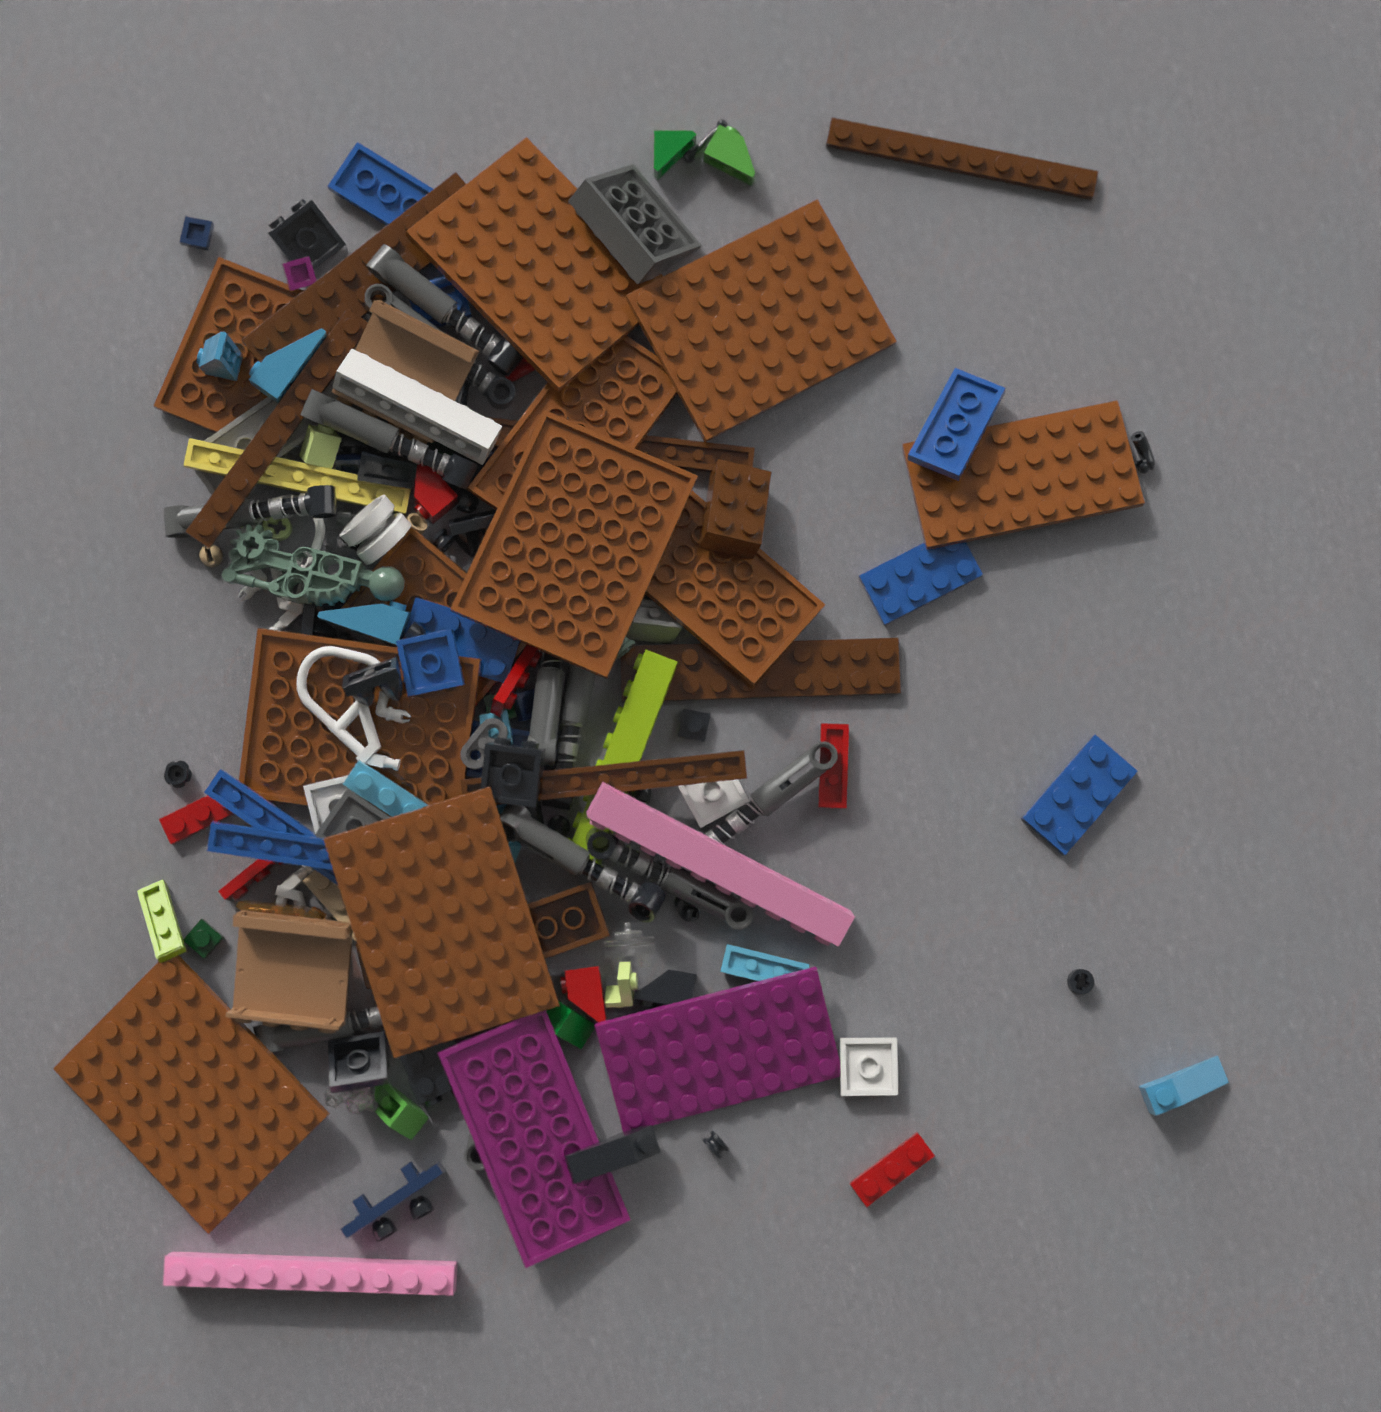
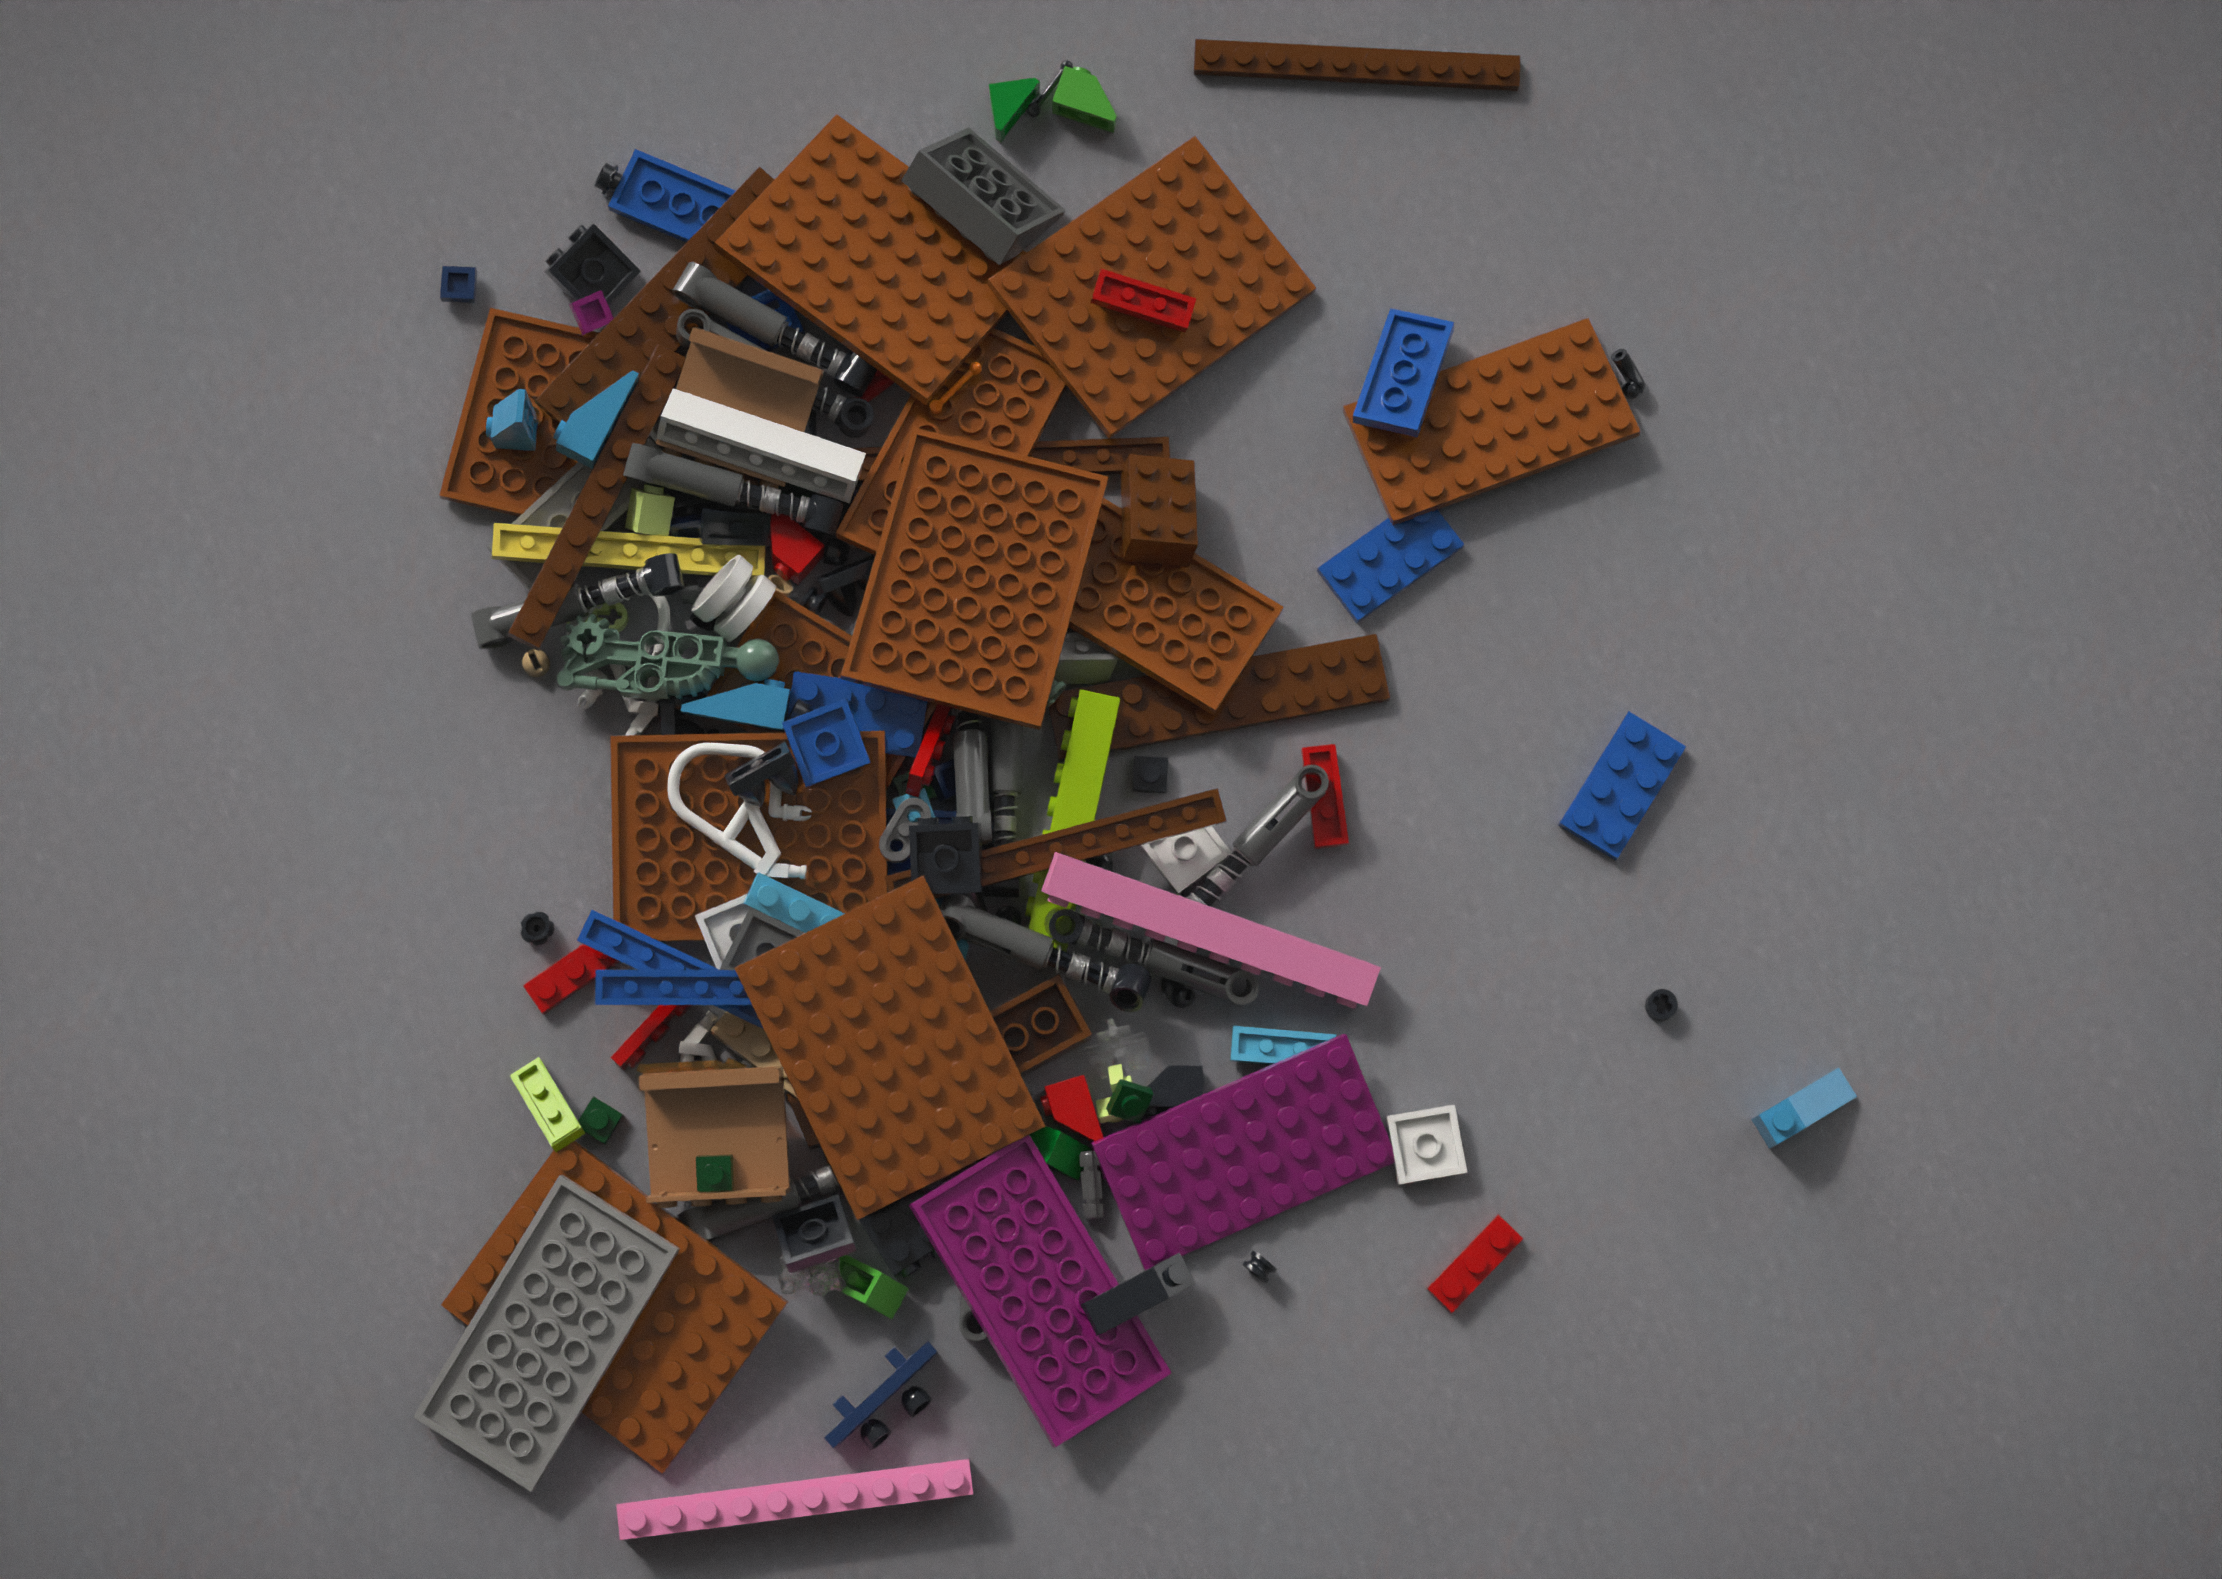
camera: 15 degrees left, 5 degrees down
none -> light grey plate [413,1175,681,1492]
none -> black plate [594,163,622,195]
none -> dark green plate [696,1154,734,1192]
none -> orange hinge [929,362,982,414]
none -> flat silver axle [1079,1151,1104,1219]
none -> red plate [1090,268,1197,333]
none -> dark green plate [1106,1079,1154,1123]

